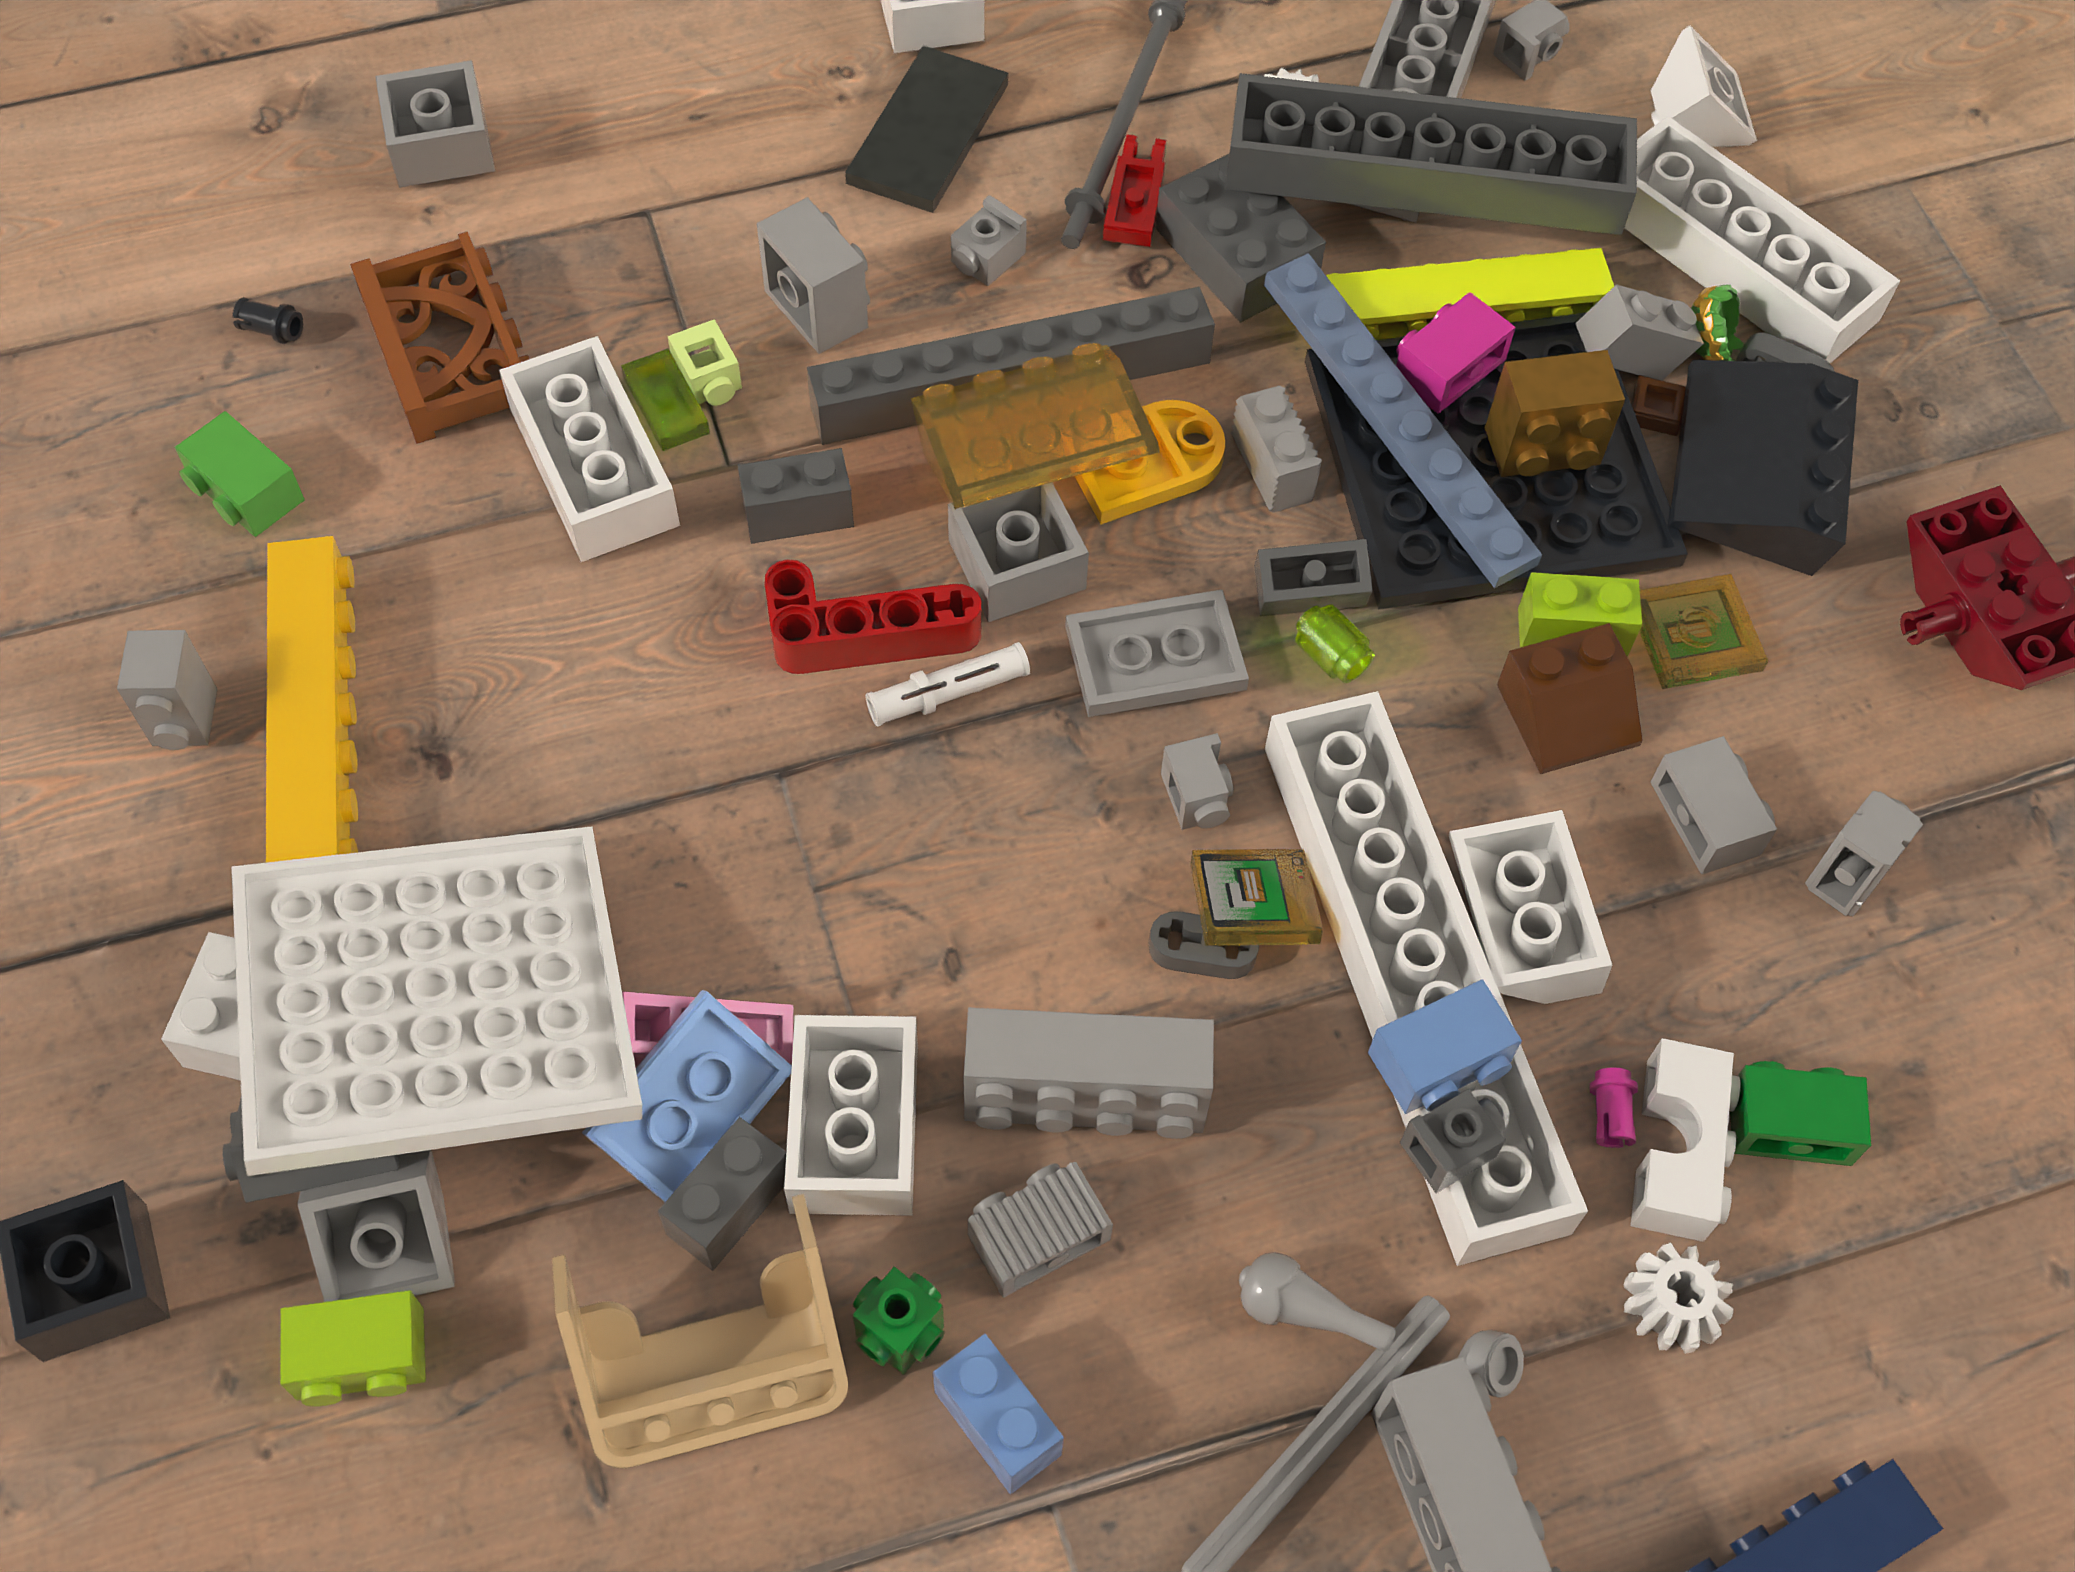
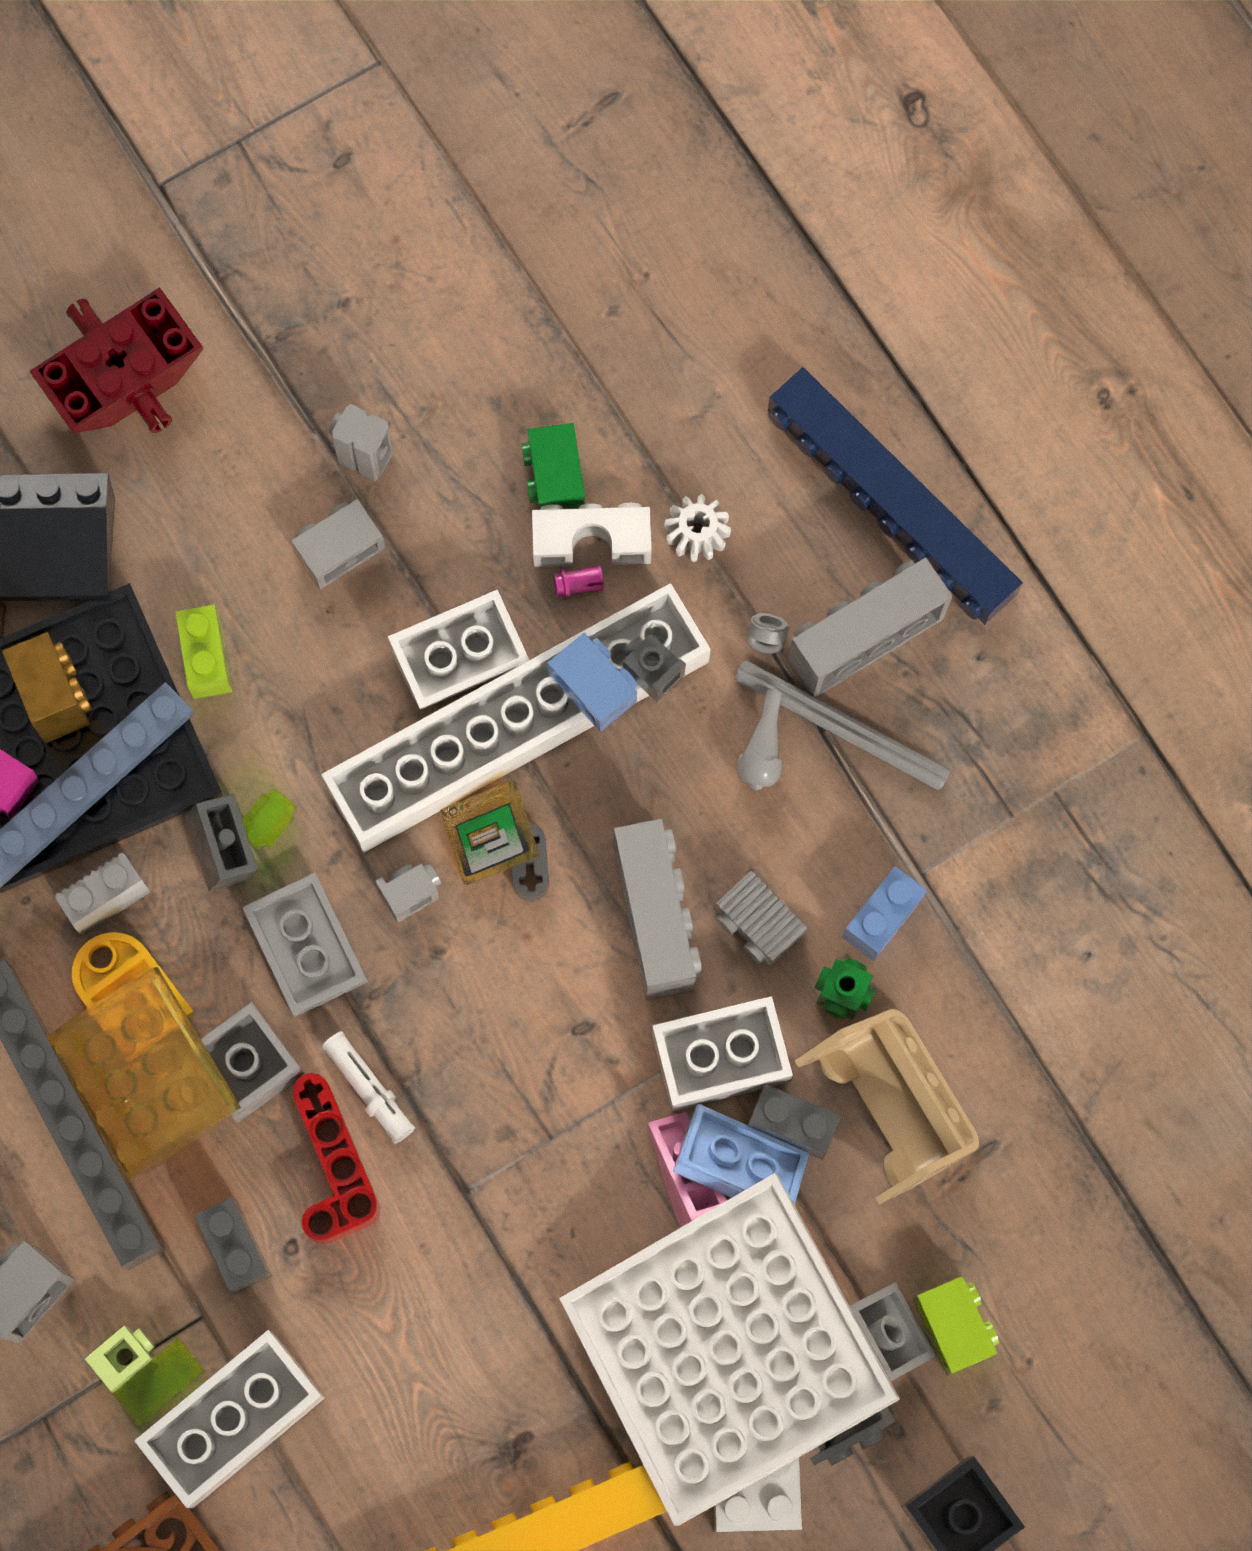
camera: 105 degrees left, 15 degrees up
reddish brown slope [1497,623,1643,774] -> none
clear yellow tile [1639,574,1769,689] -> none

